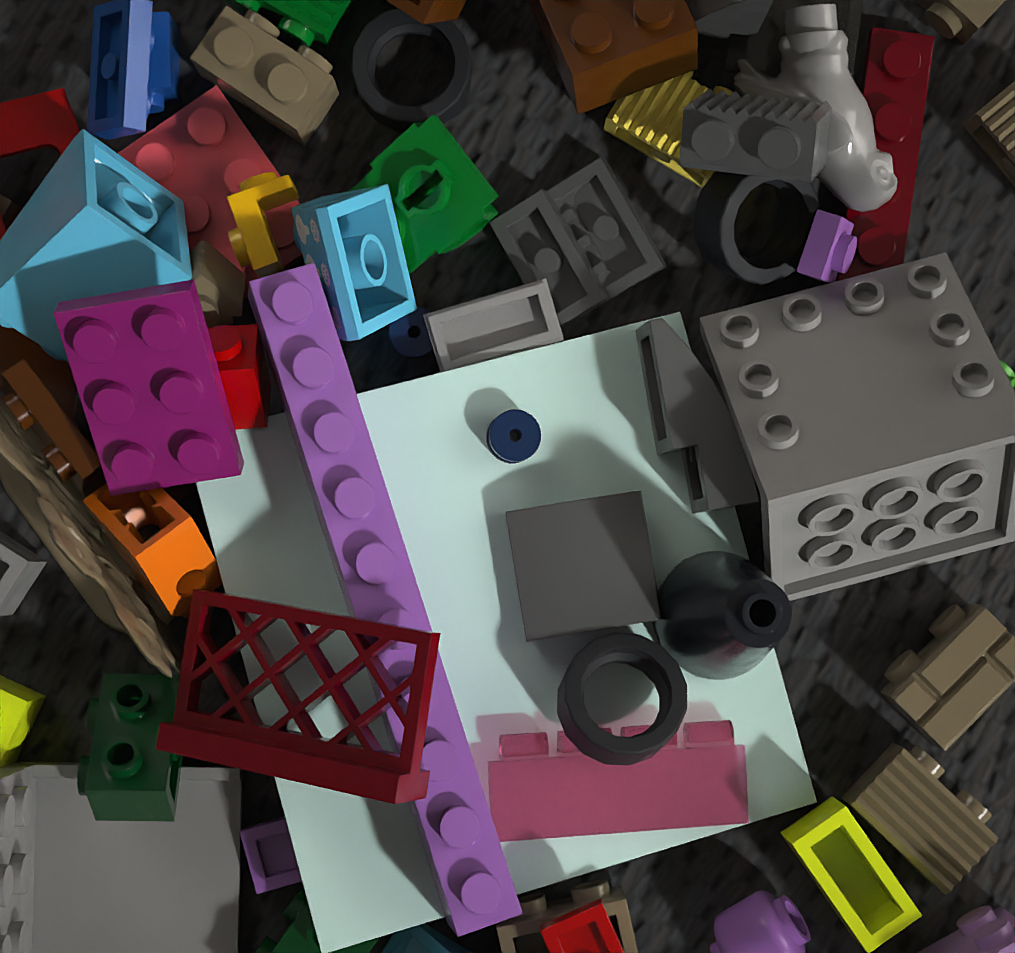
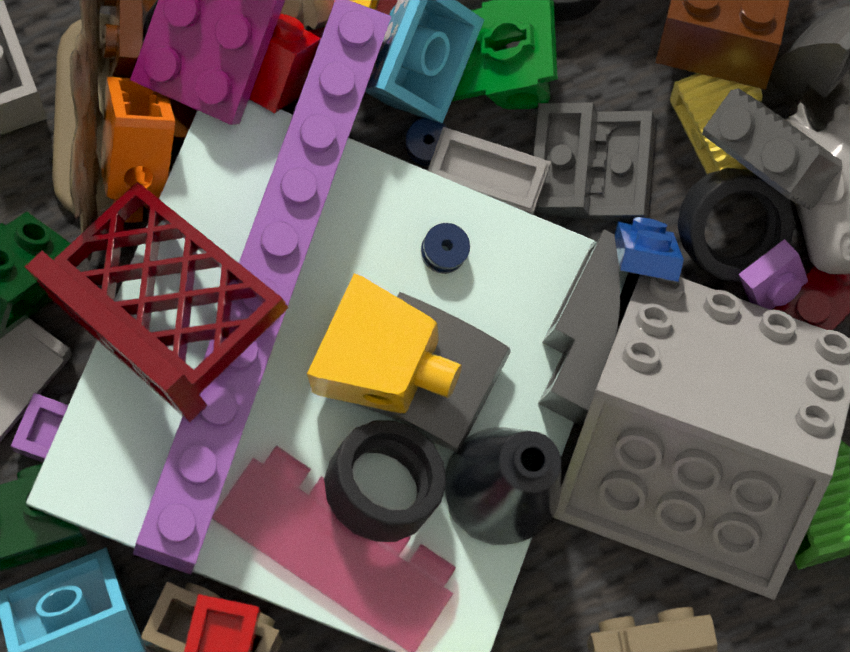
camera: 35 degrees right, 15 degrees down
none -> yellow torso [307,273,462,413]
none -> blue plate [615,217,684,282]

